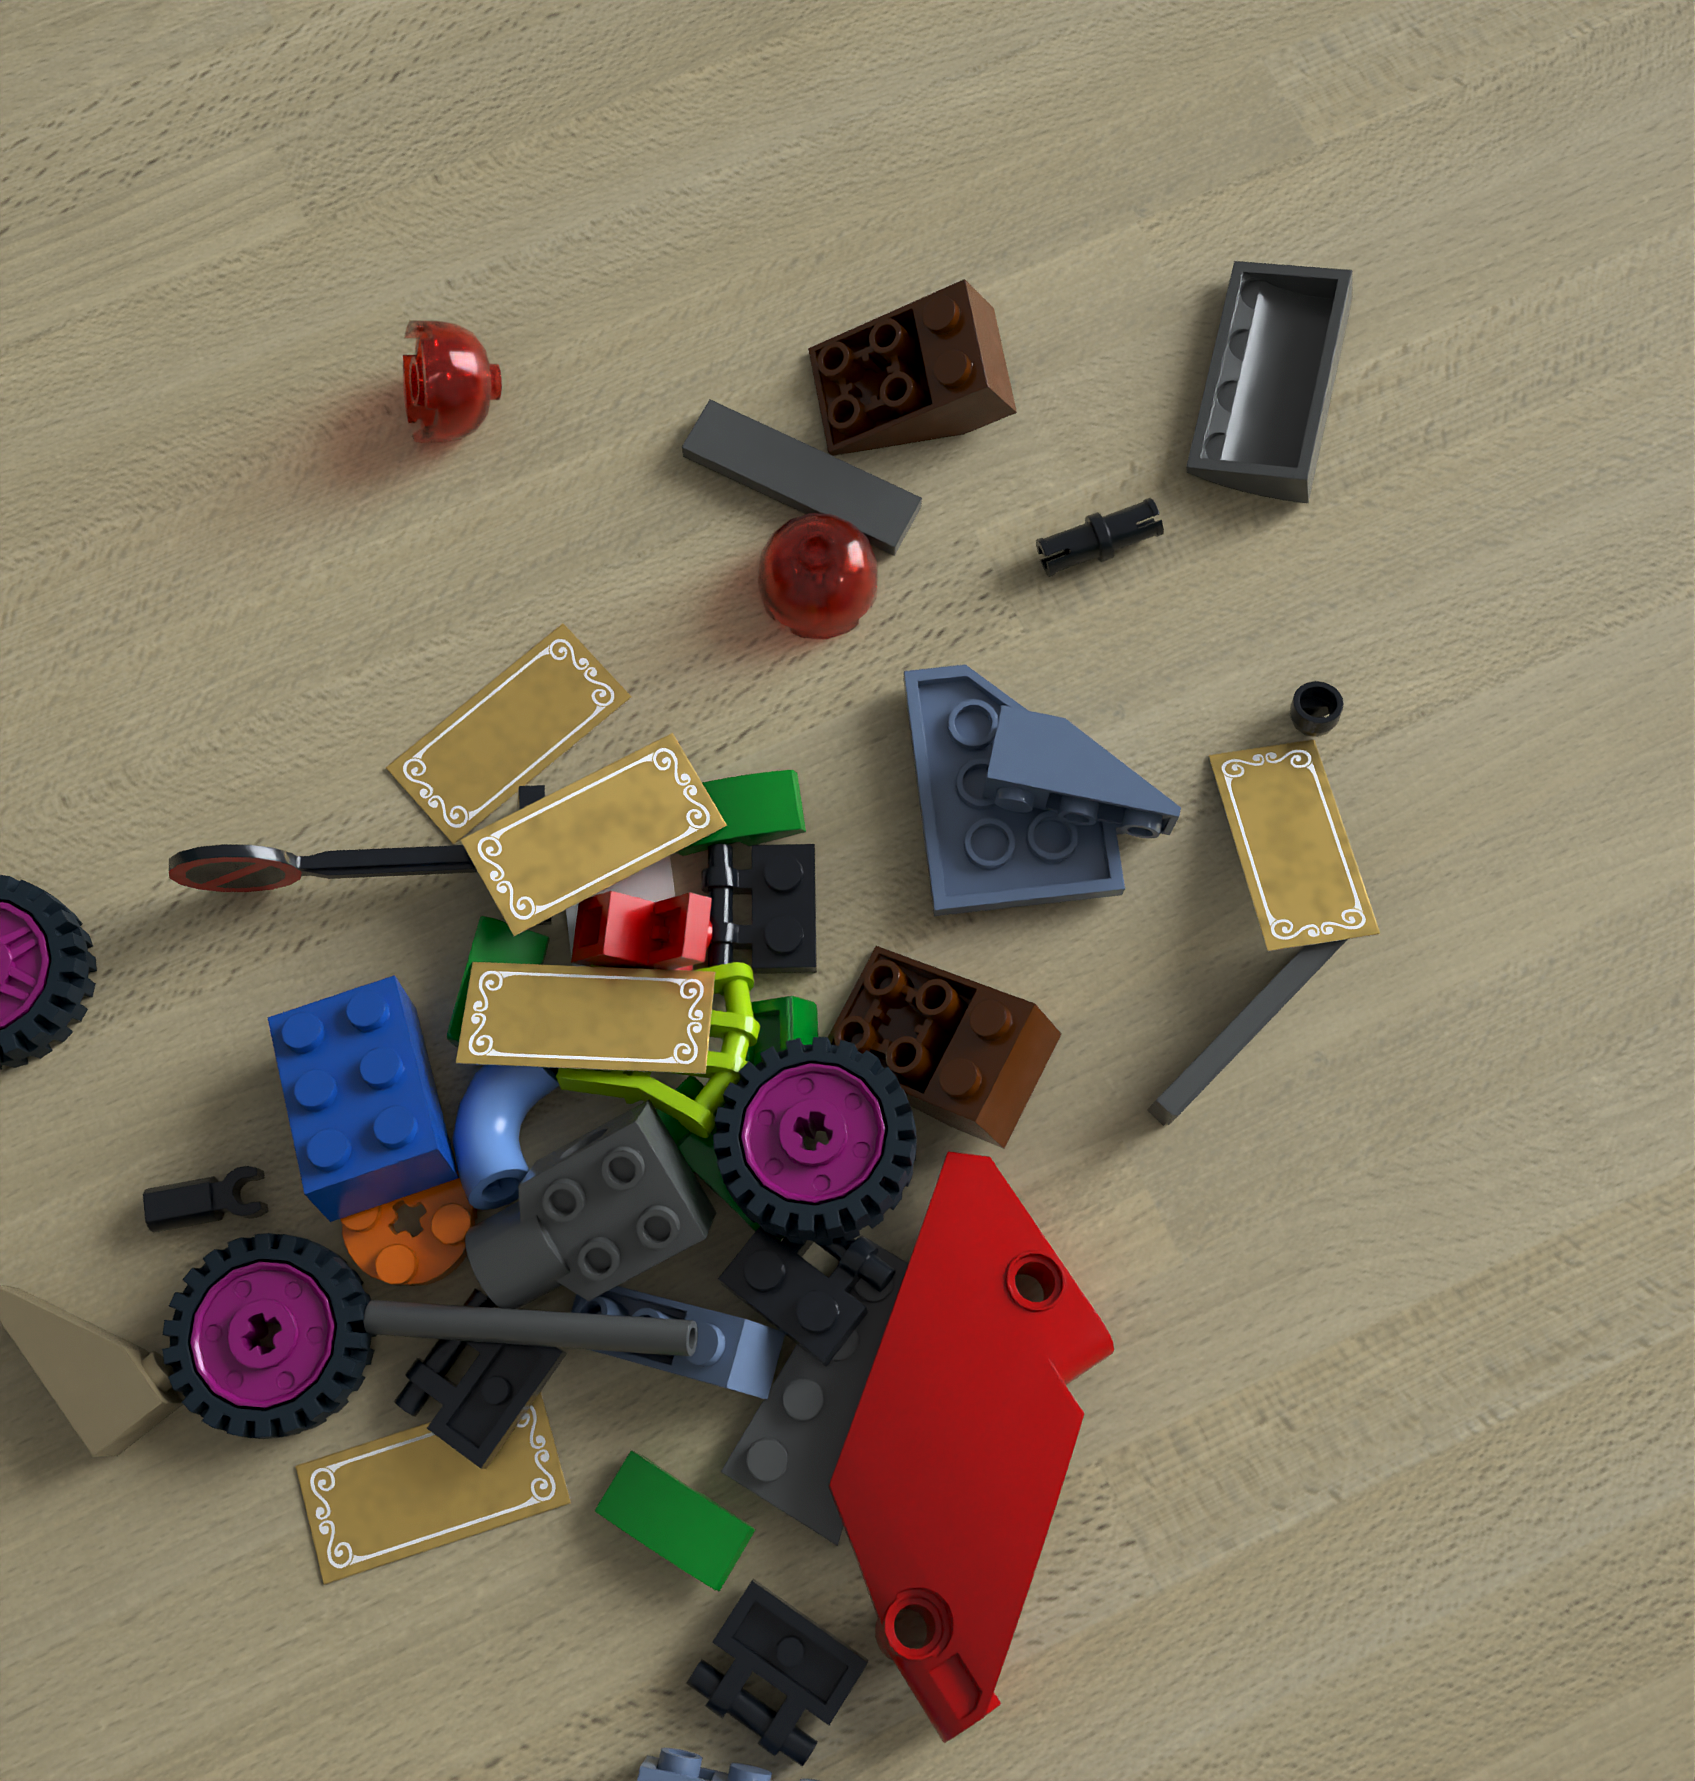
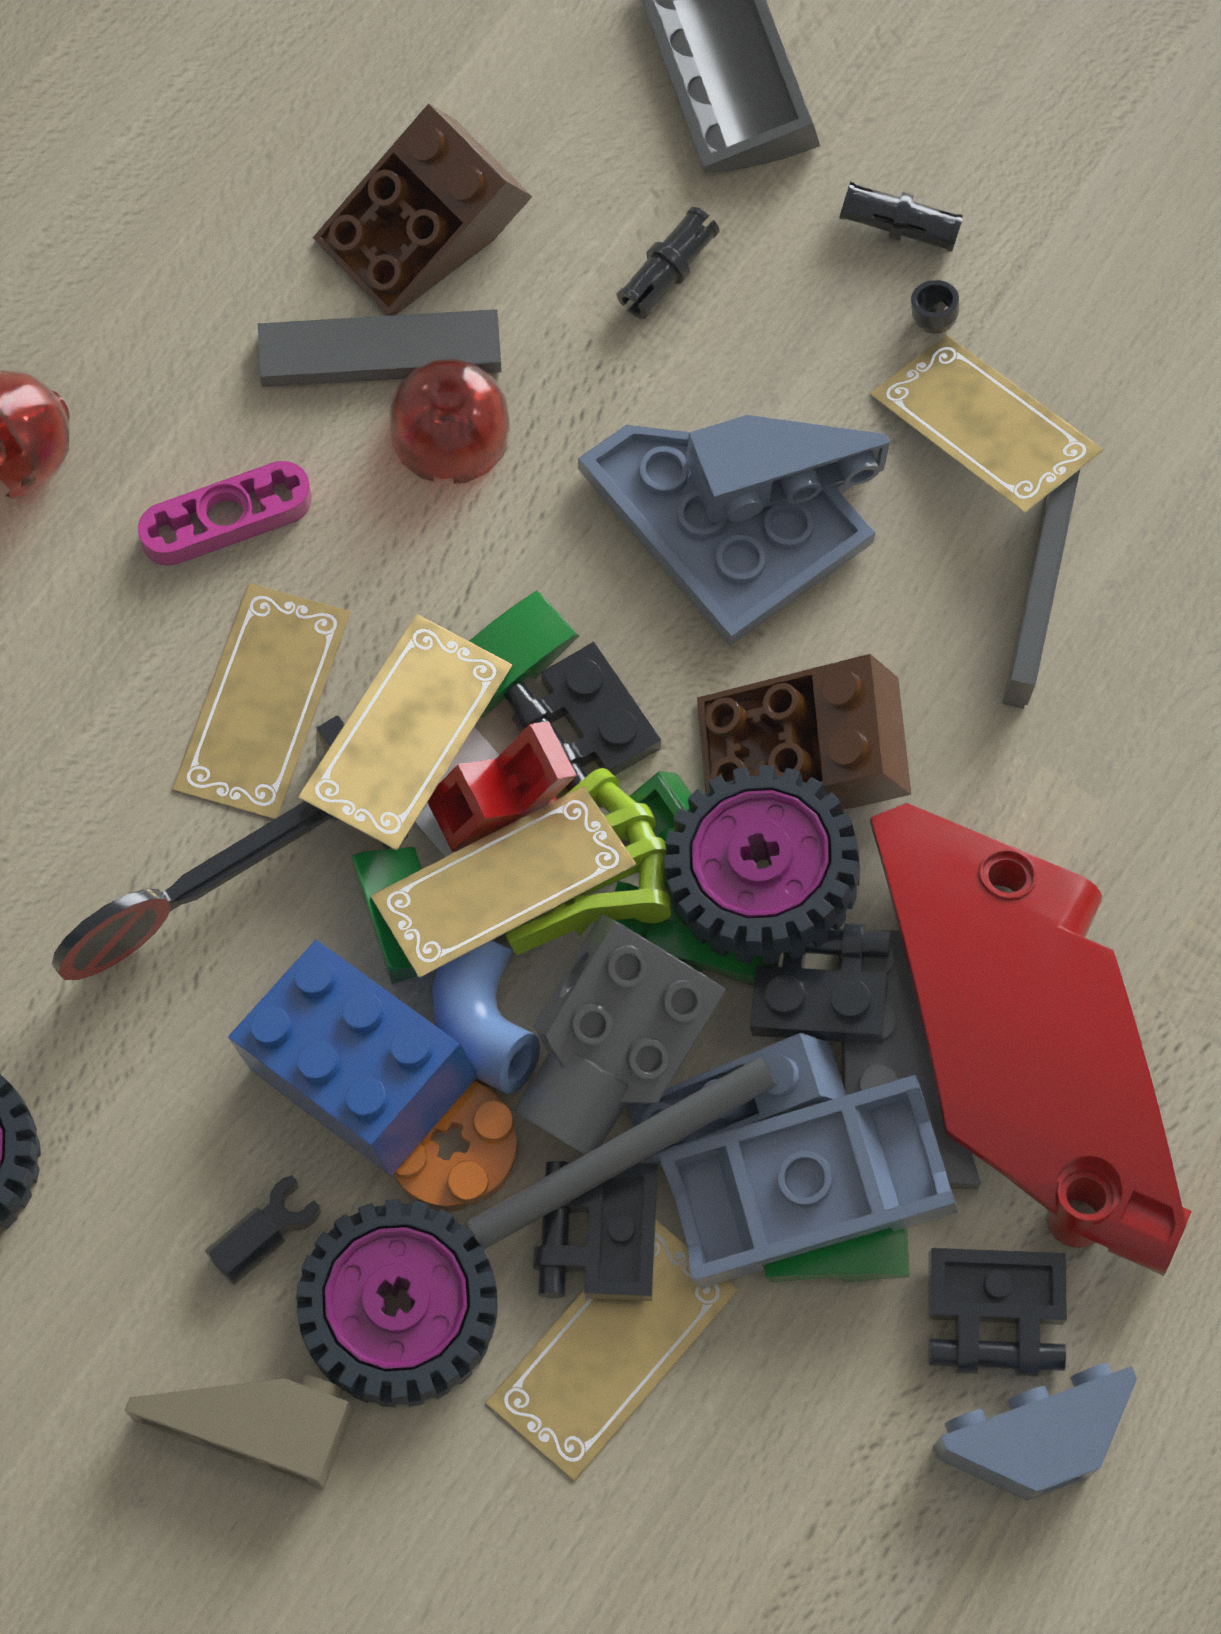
camera: 35 degrees left, 5 degrees down
none -> dark pink beam [138,461,312,566]
none -> sand blue piece [658,1075,958,1288]
none -> black pin [839,181,963,252]

